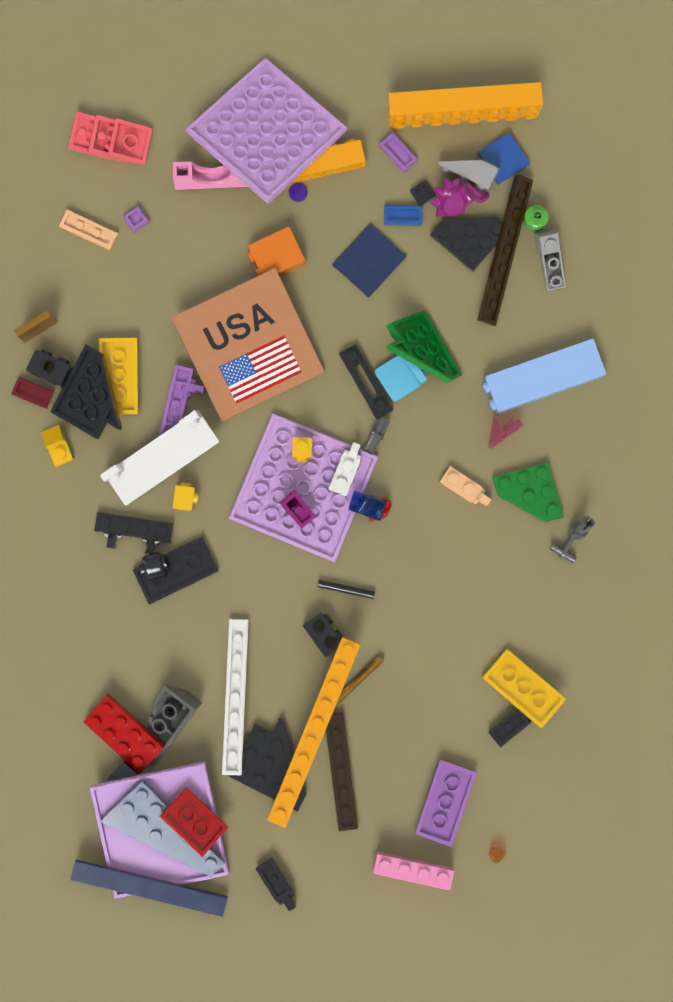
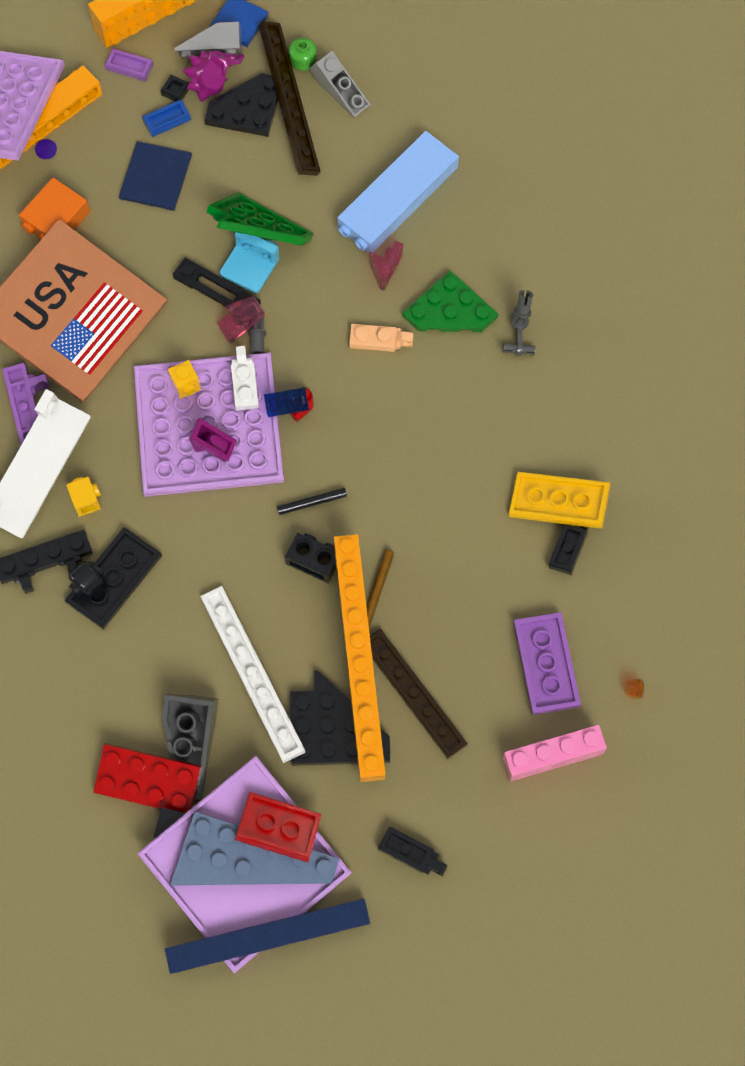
camera: 25 degrees left, 15 degrees down
none -> clear pink slope [217,296,266,342]

